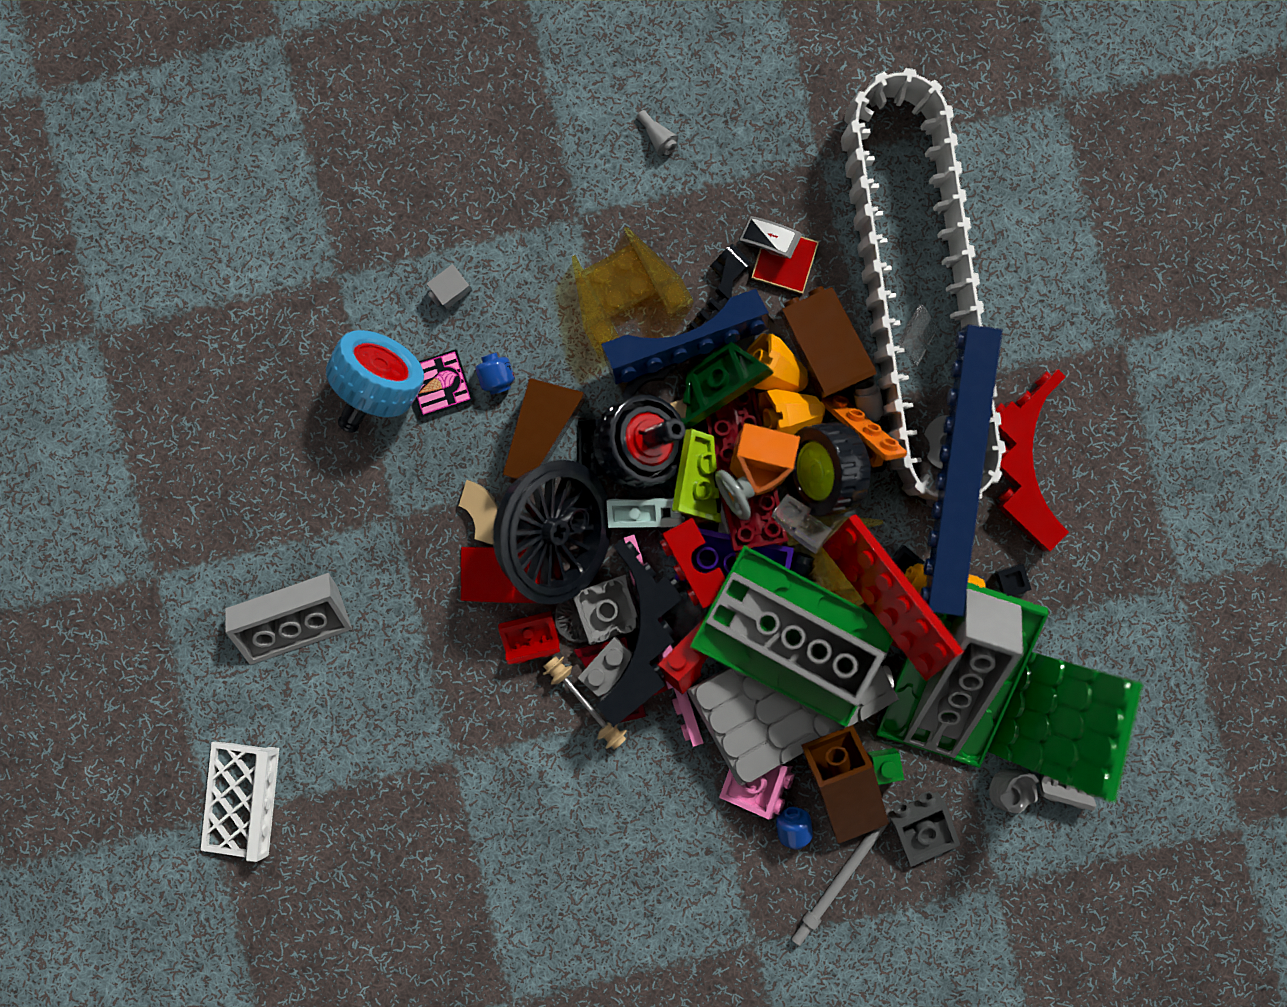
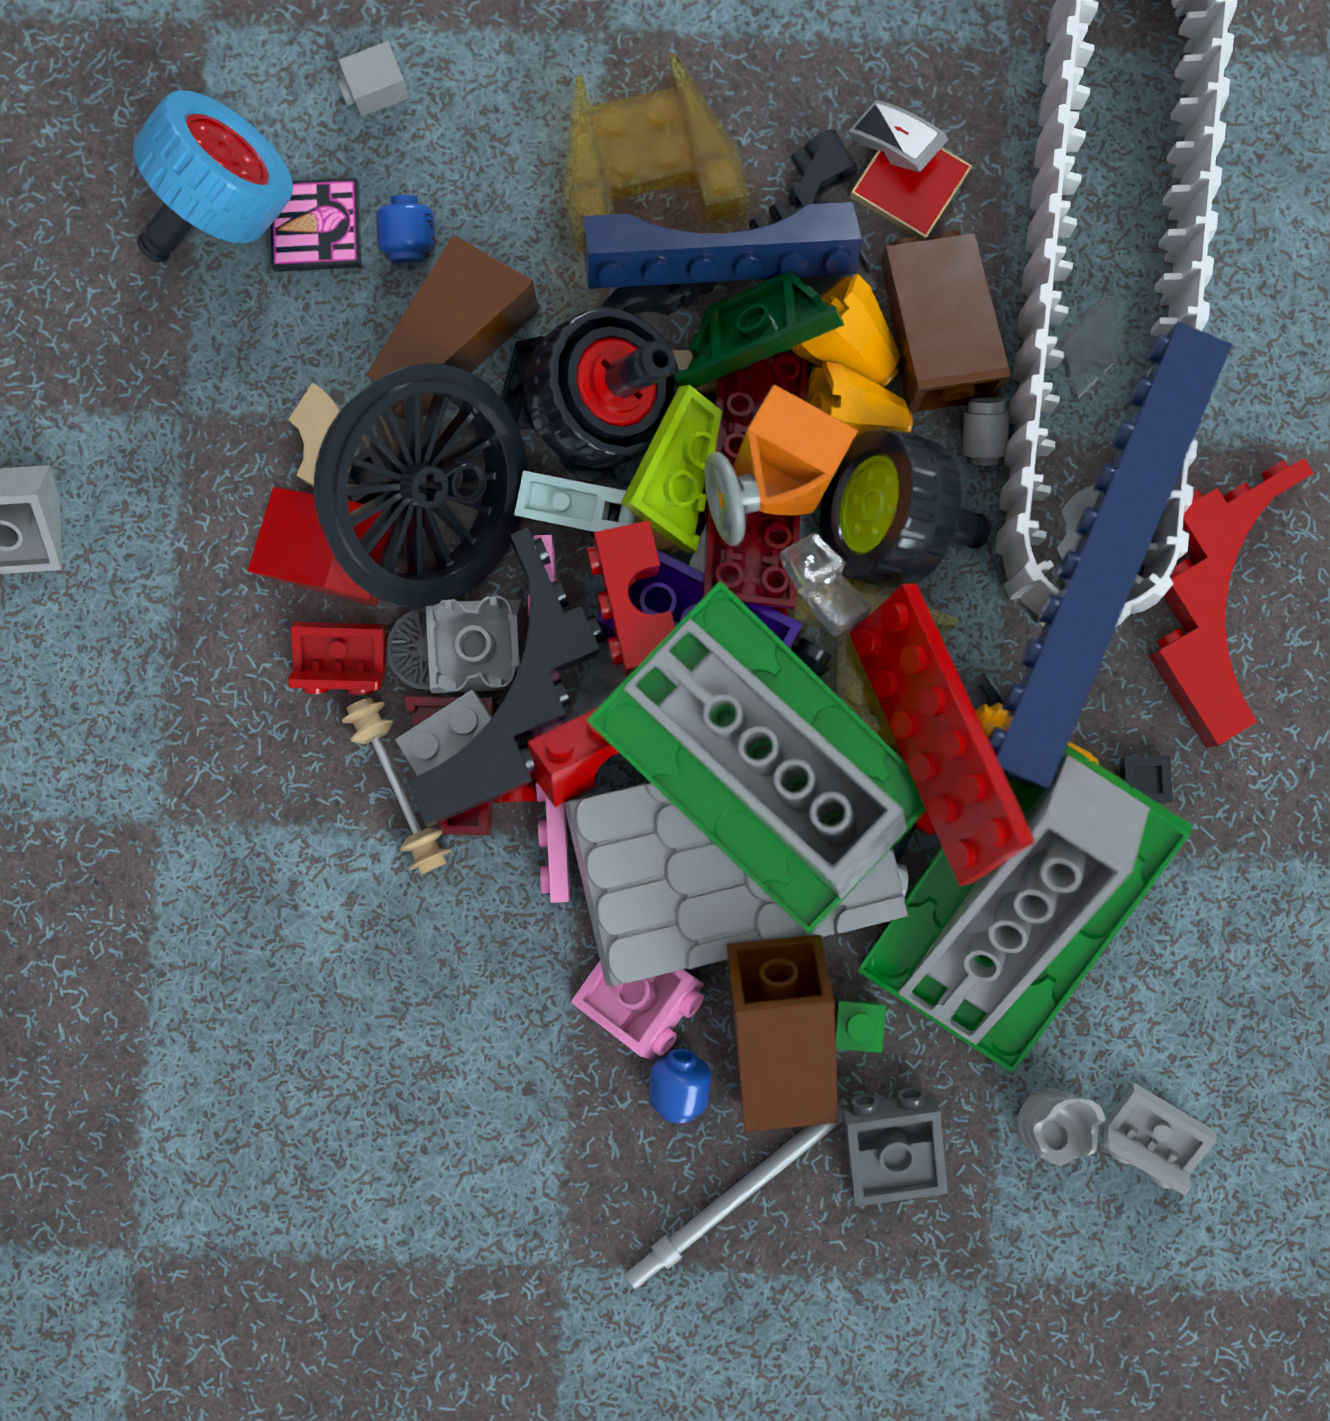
camera: 20 degrees right, 5 degrees down
orange bracket [821,395,907,467] -> none
green piece [987,652,1143,803] -> none

